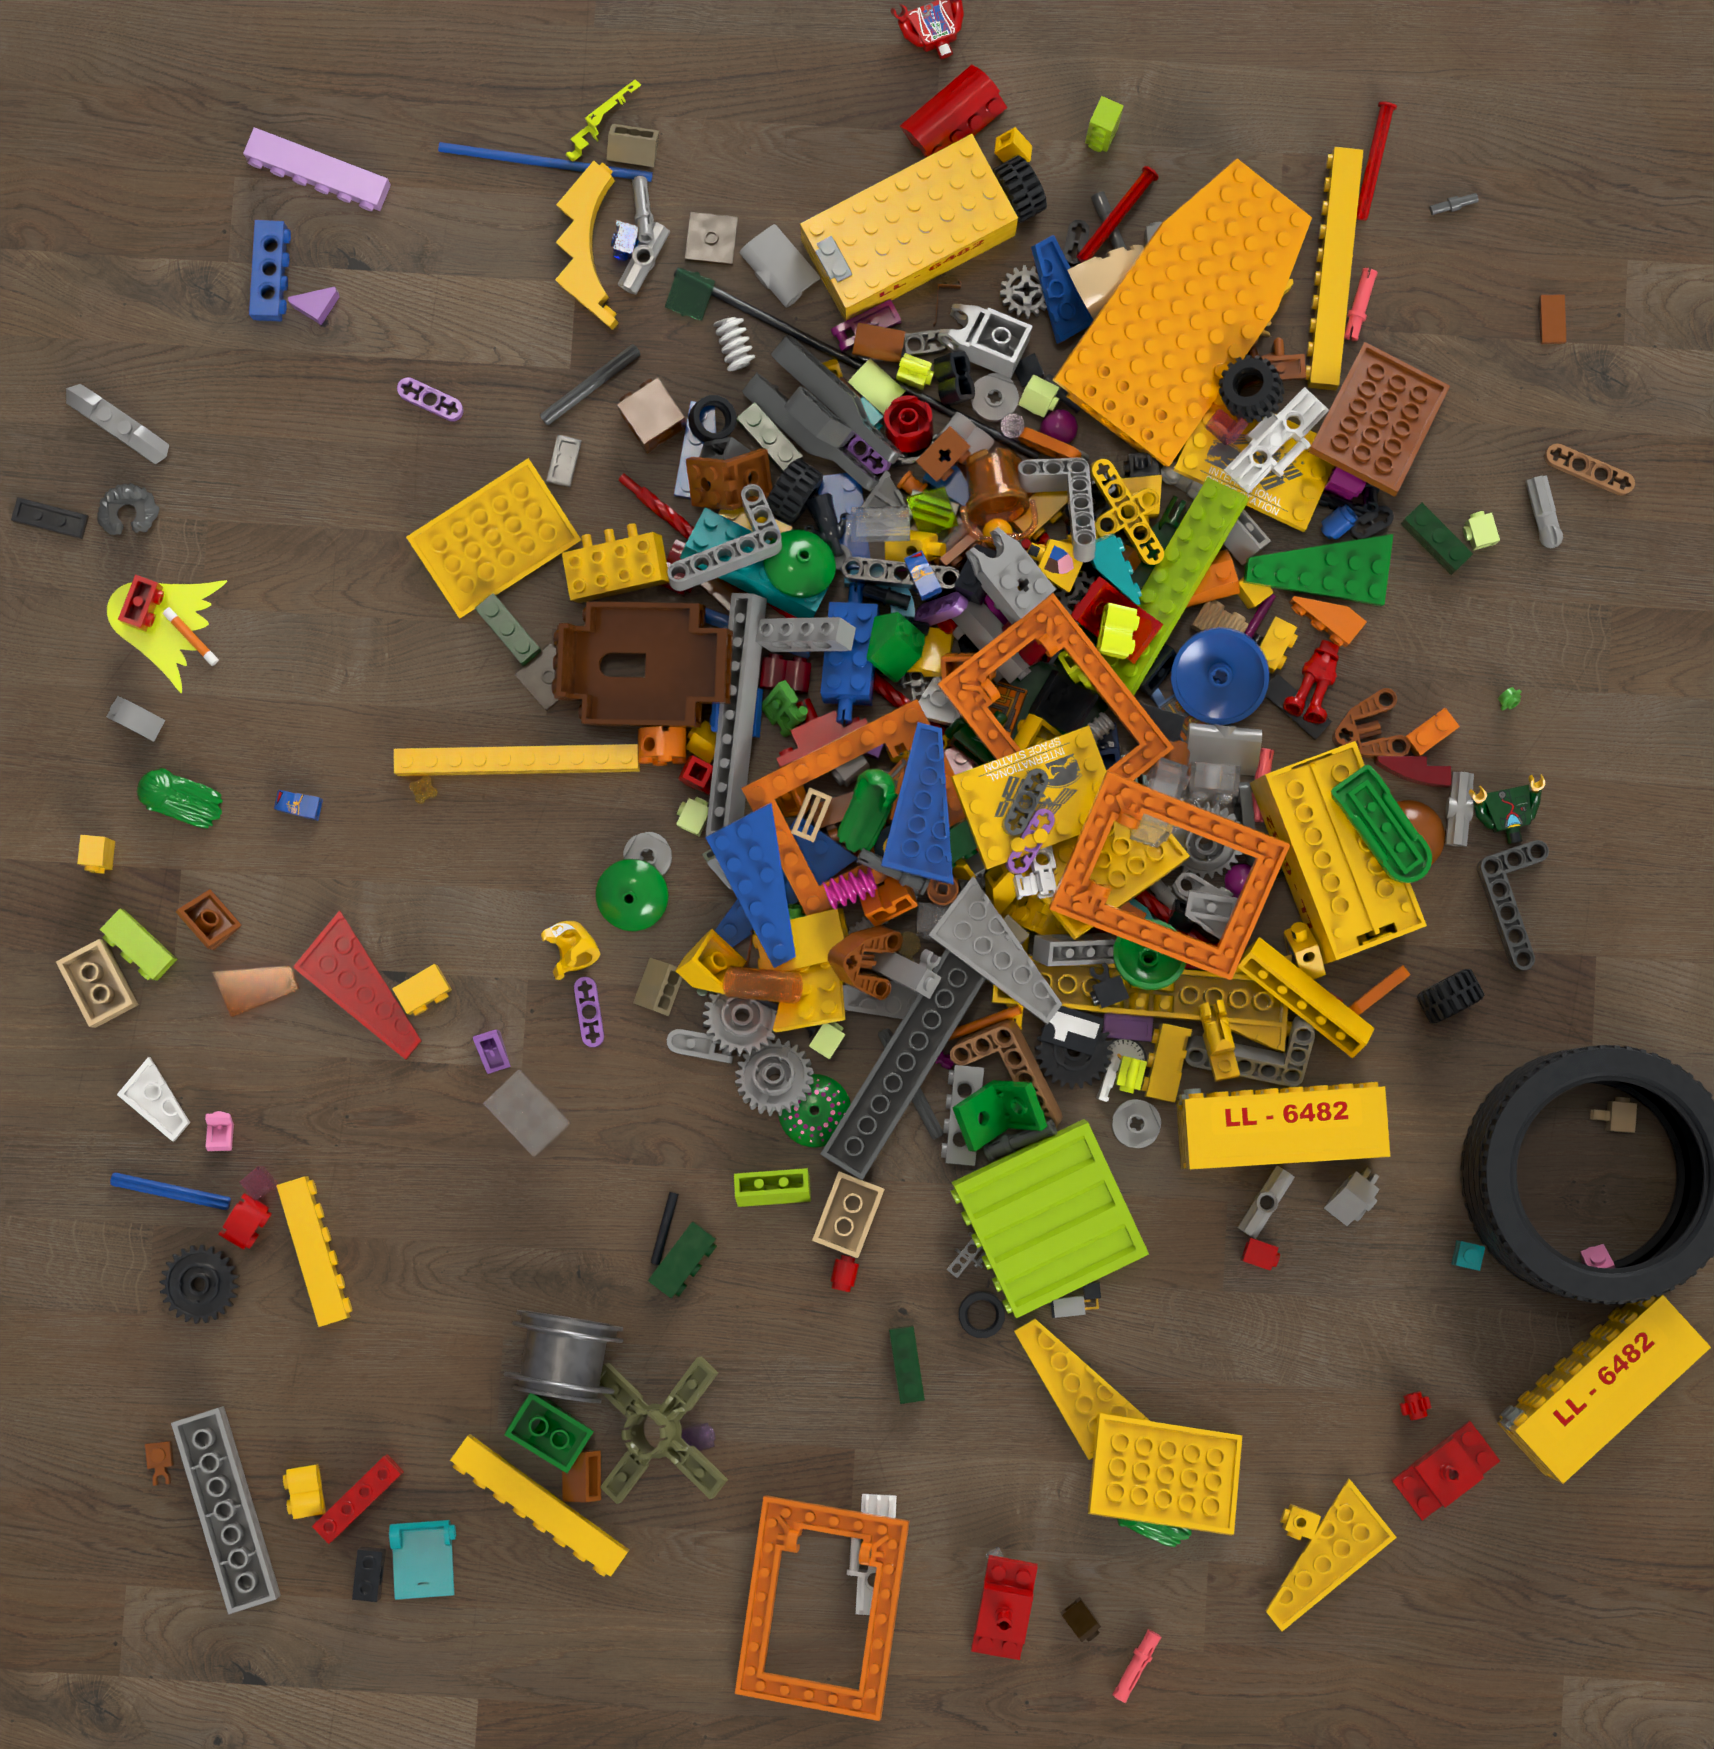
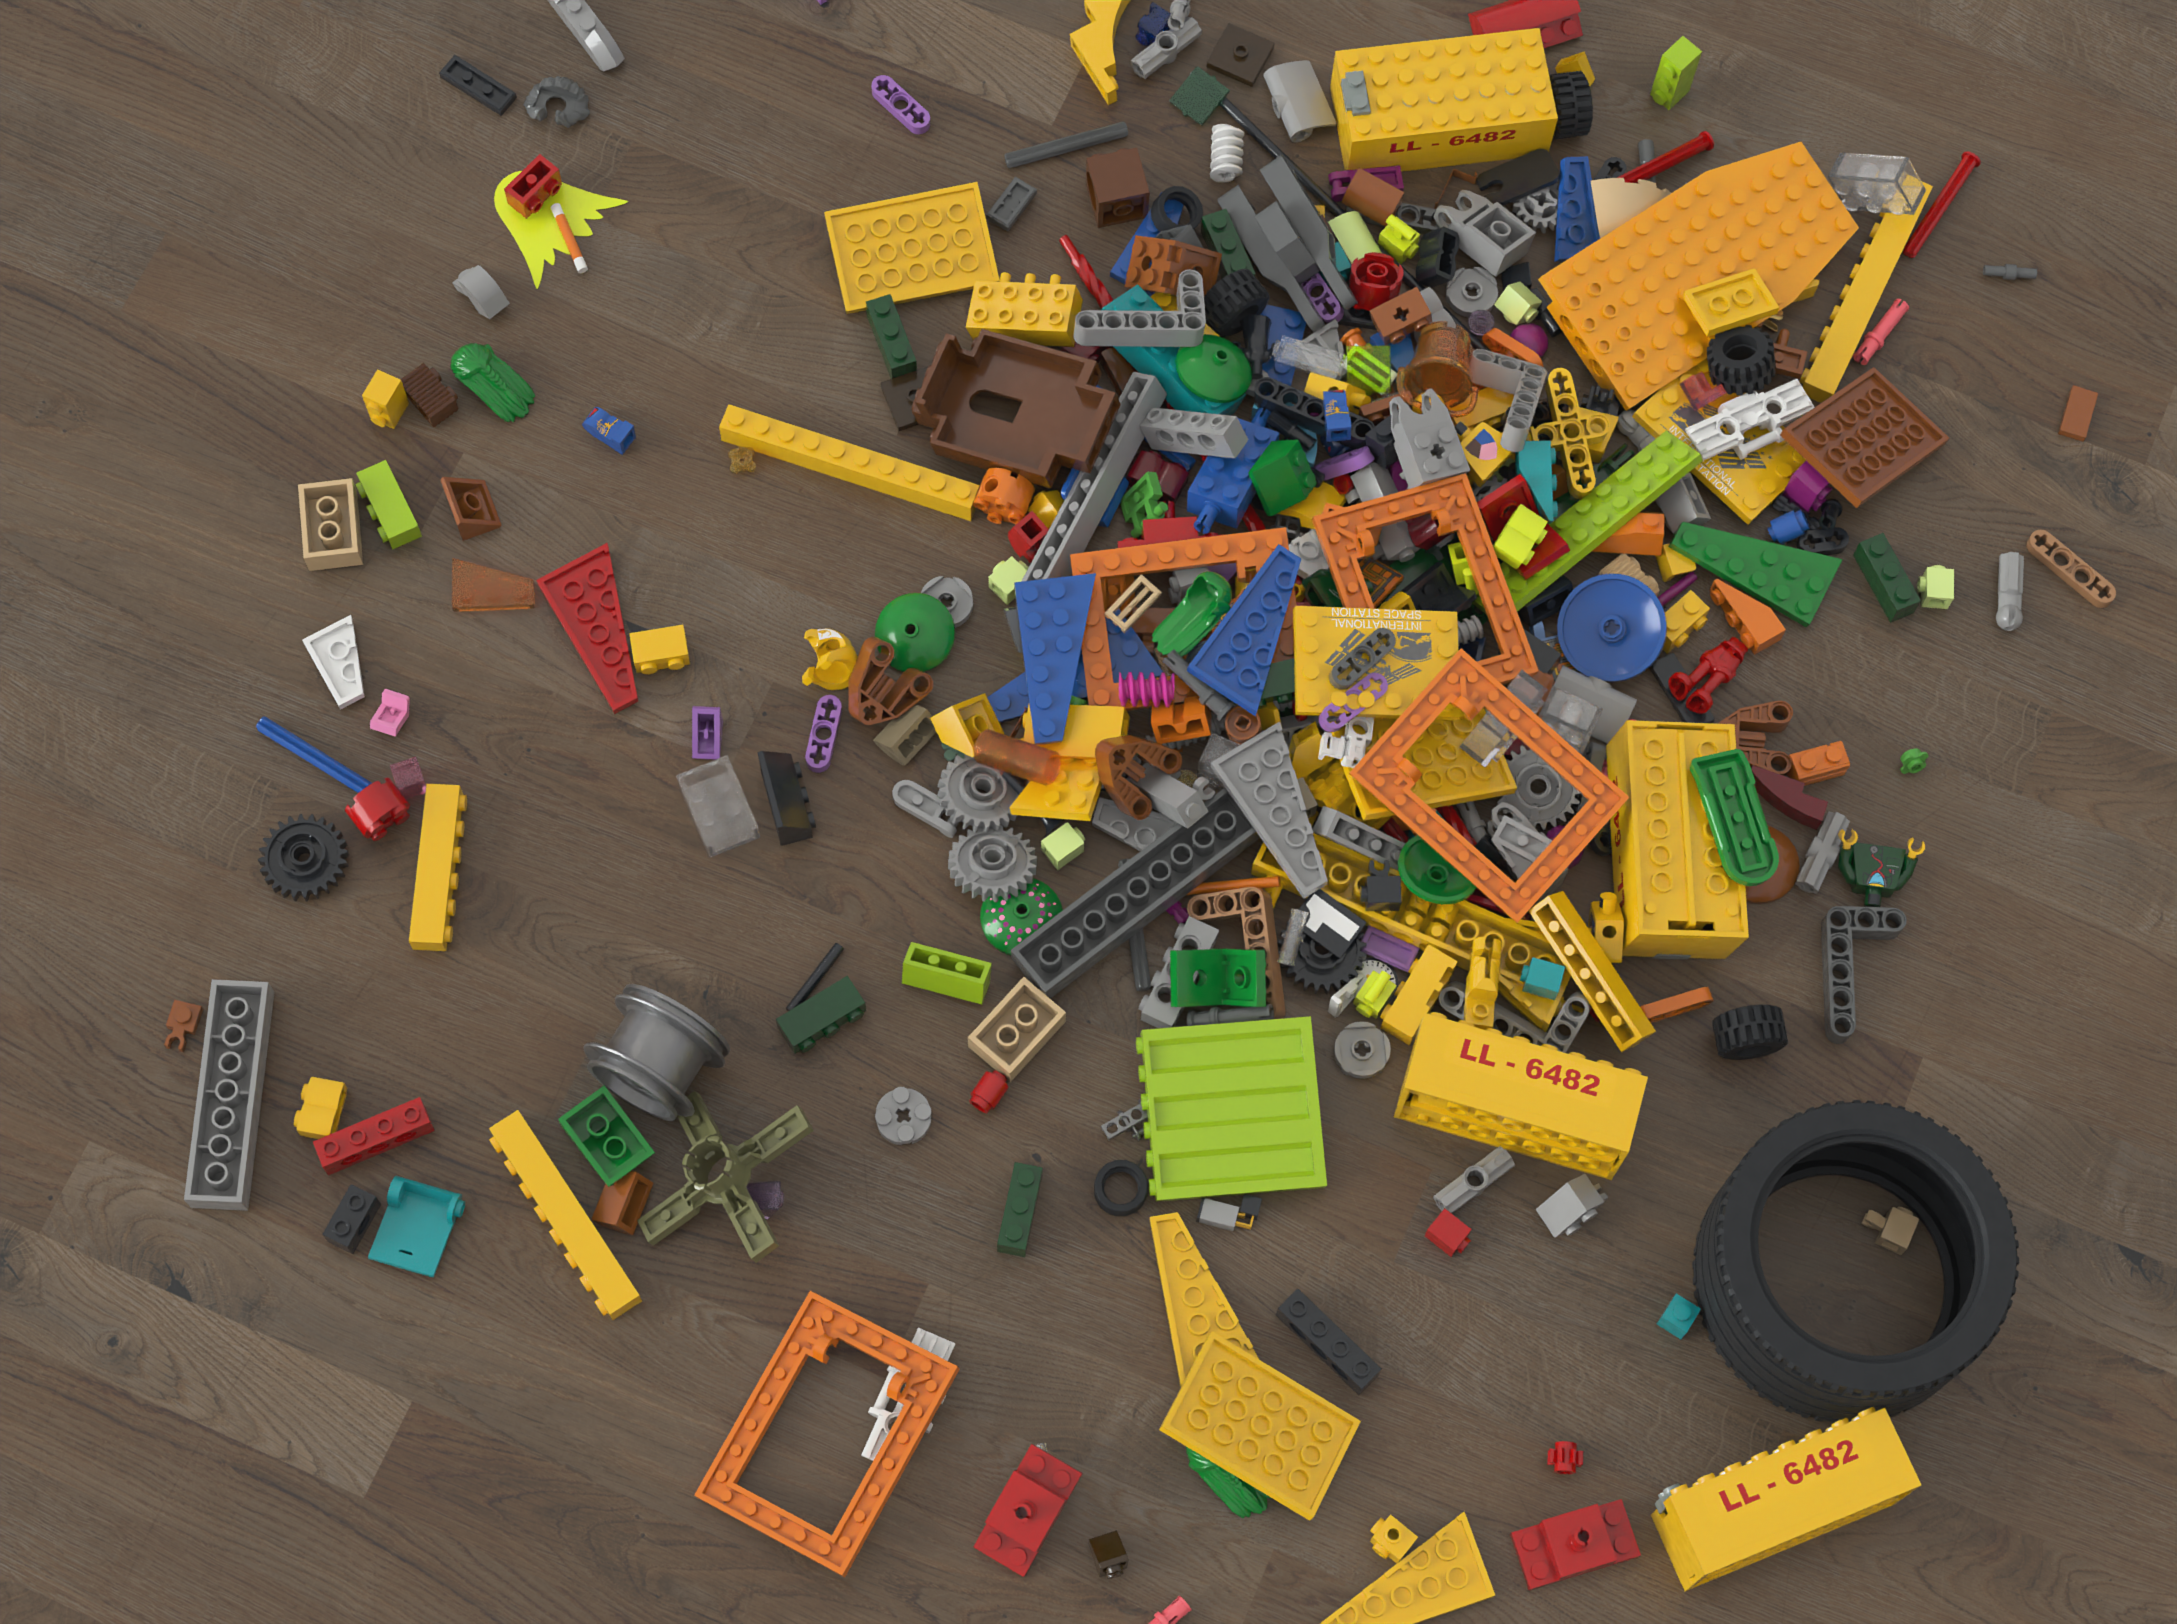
camera: 15 degrees right, 15 degrees down
none -> reddish brown brick [400,363,458,427]
none -> black slope [757,751,816,846]
none -> dark orange connector [849,637,933,725]
none -> light grey plate [875,1087,932,1145]
none -> black brick [1276,1288,1382,1395]
none -> clear pin [1277,908,1309,967]
none -> black piece [1476,149,1560,206]
none -> teal brick [1520,957,1565,1000]
none -> yellow plate [1683,268,1779,337]
none -> clear brick [1828,152,1926,215]

